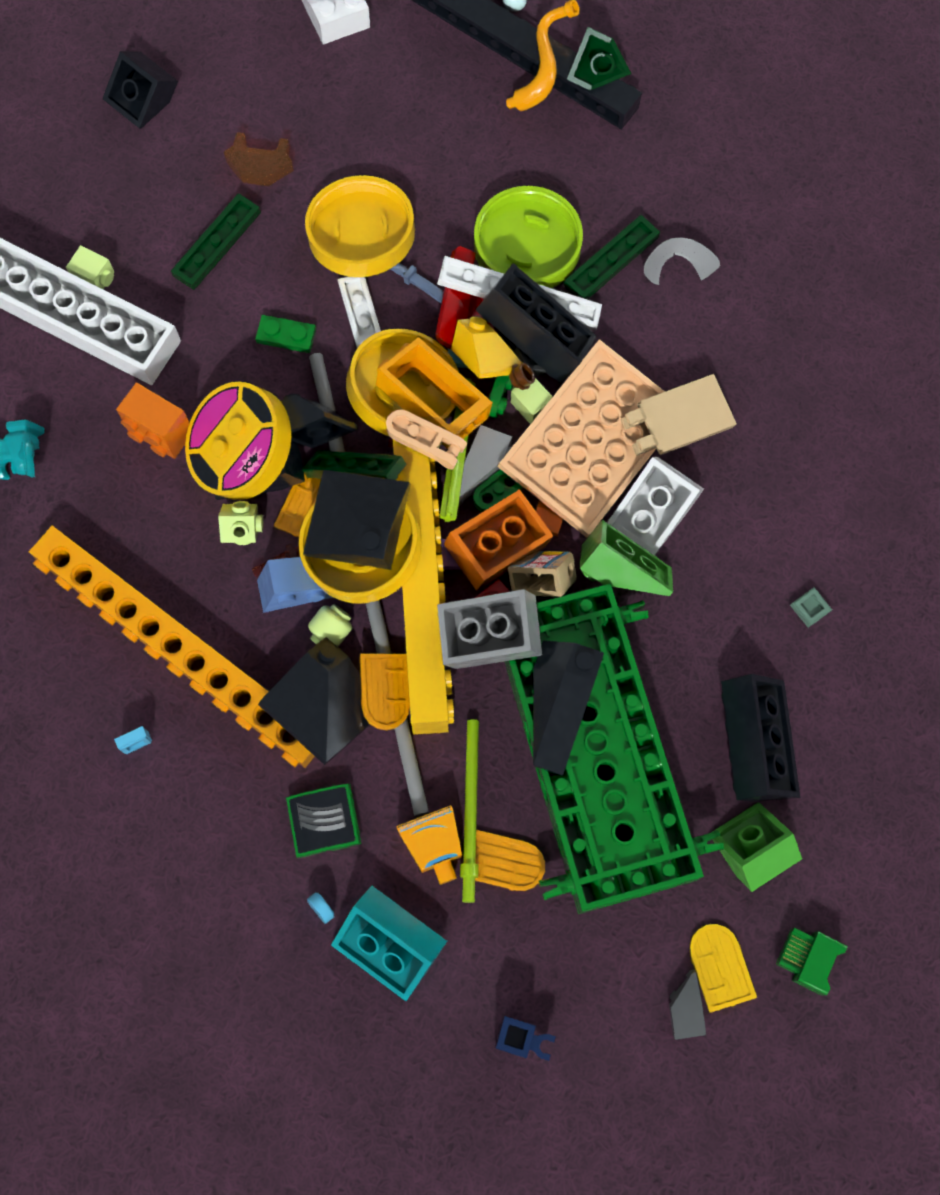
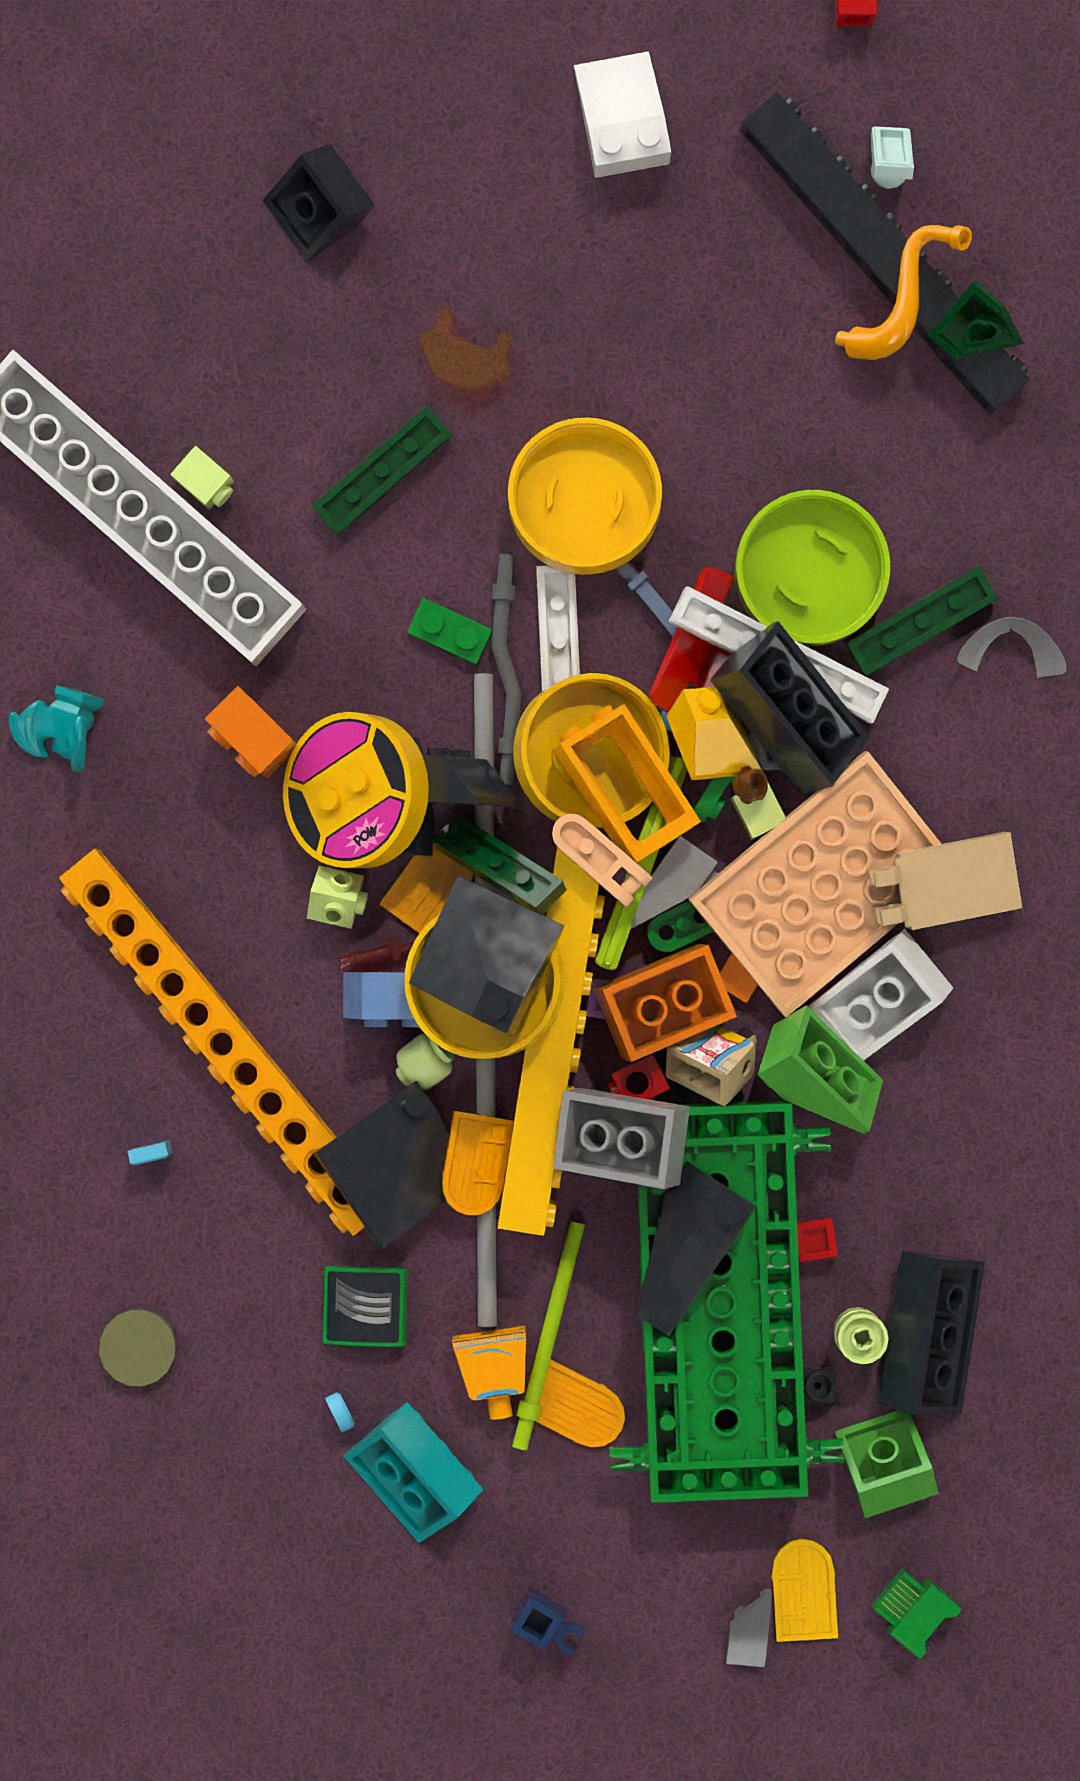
camera: 20 degrees right, 15 degrees up
sand green tile [790,587,833,628] -> none
none -> olive tile [99,1309,177,1386]
none -> dark grey bar [491,554,522,785]
none -> red plate [797,1217,838,1262]
none -> black plate [803,1366,837,1406]
none -> yellowish green wheel [833,1307,889,1364]

